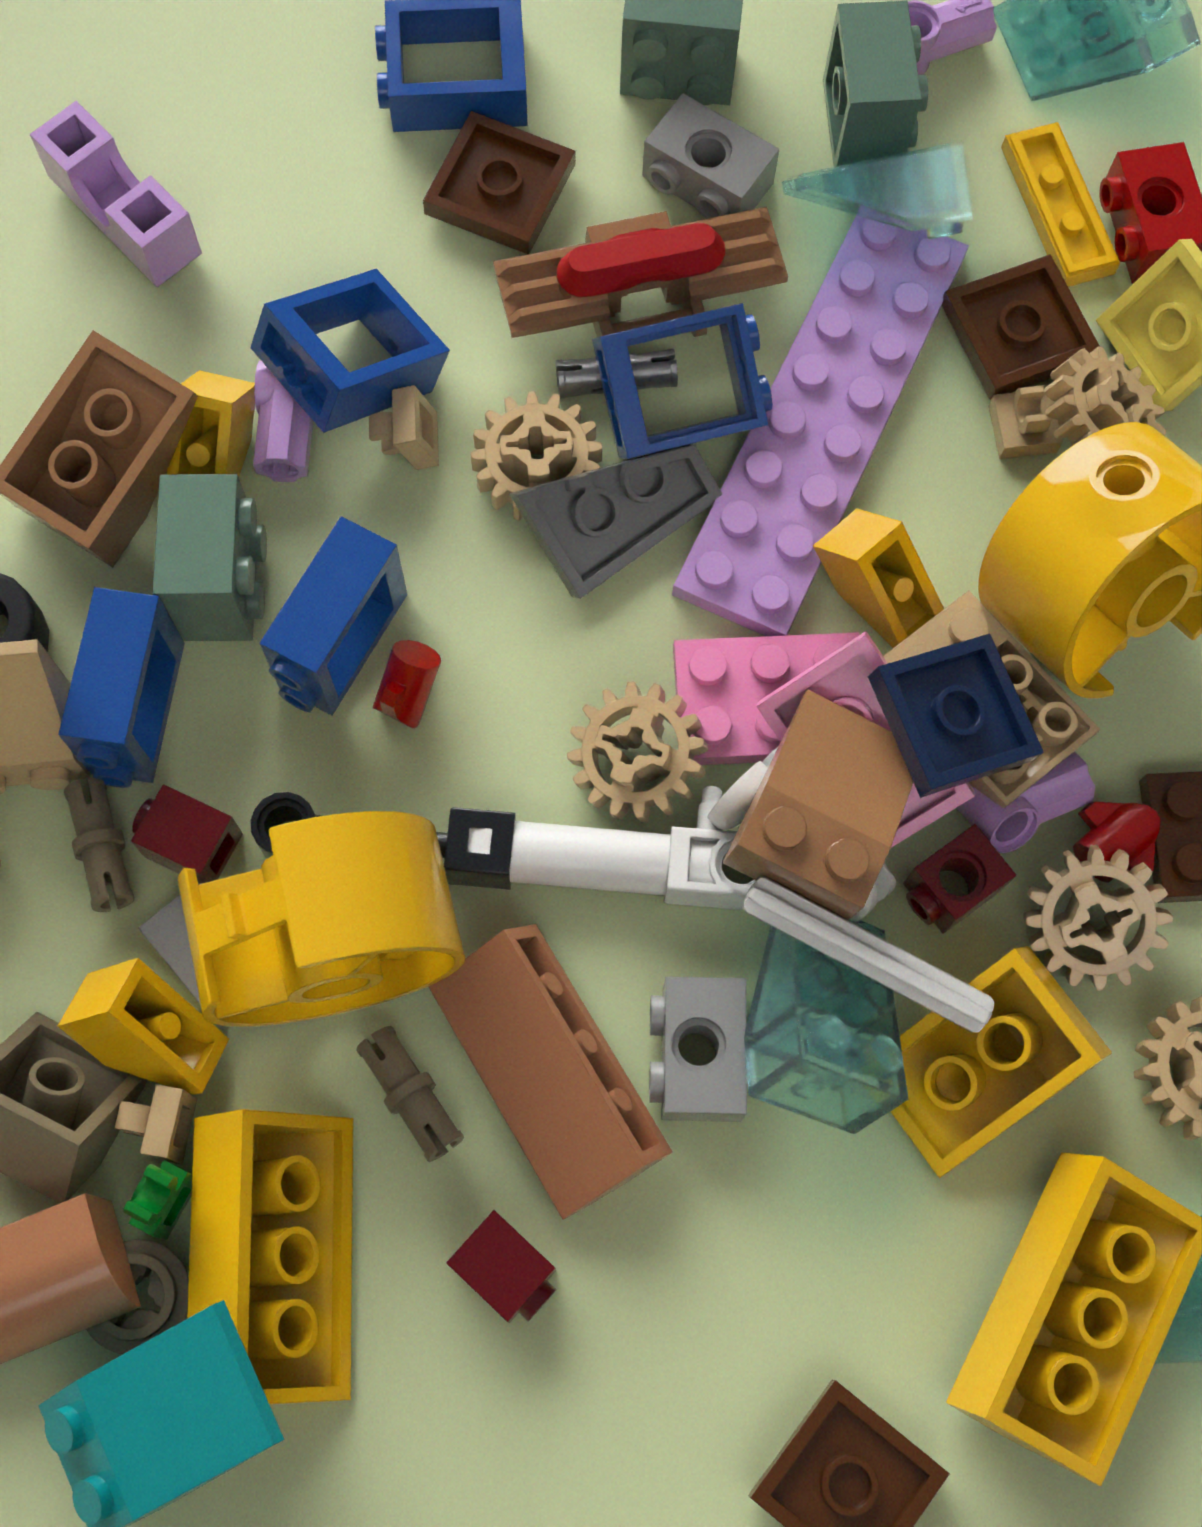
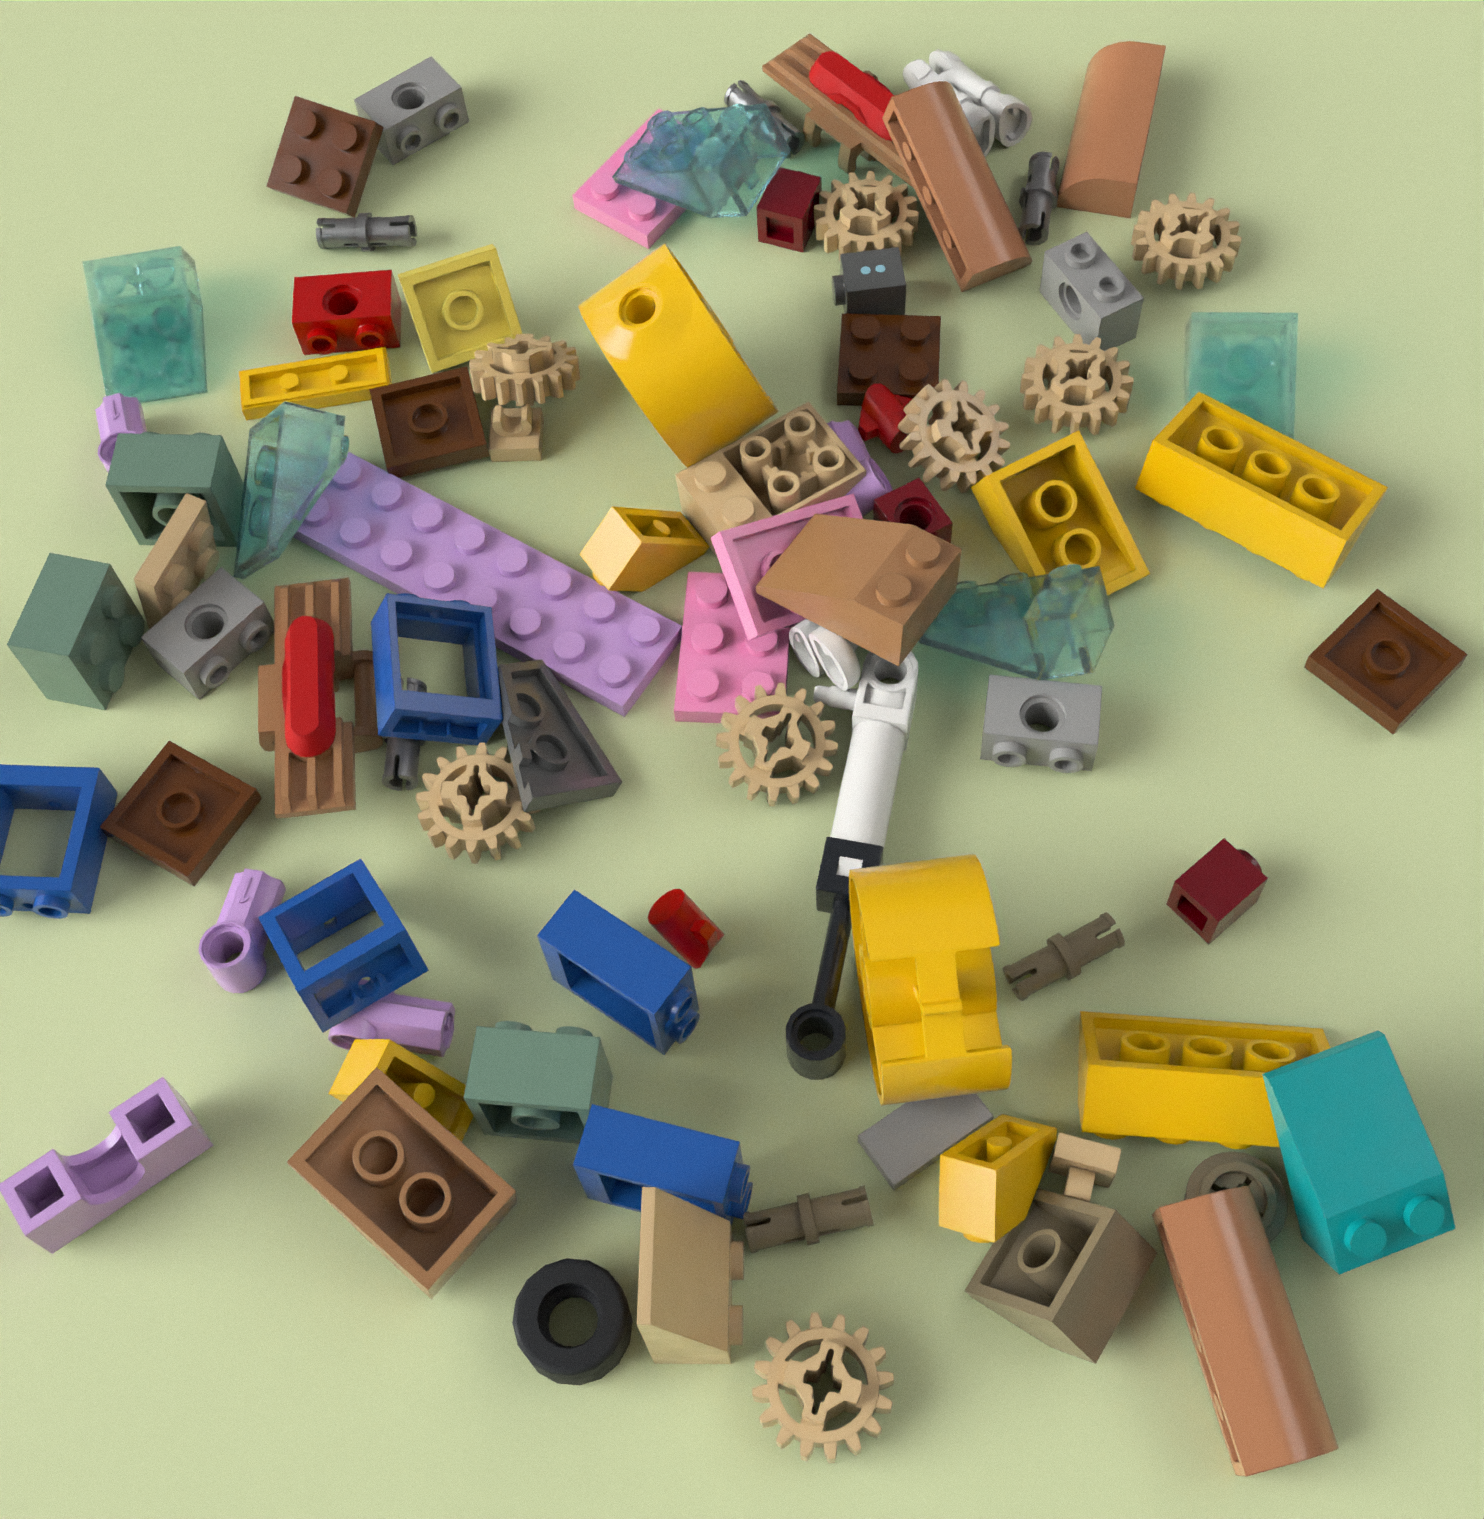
camera: 75 degrees left, 10 degrees down
green plate [123,1160,192,1240] -> none
dark red brick [131,784,243,884] -> none
tan tile [369,385,439,470] -> none
nougat brick [428,924,673,1220] -> none
white axle [743,876,995,1033] -> none
dark blue plate [868,634,1044,798] -> none
none -> tan plate [134,493,219,629]
none -> lavender piece [199,868,286,993]

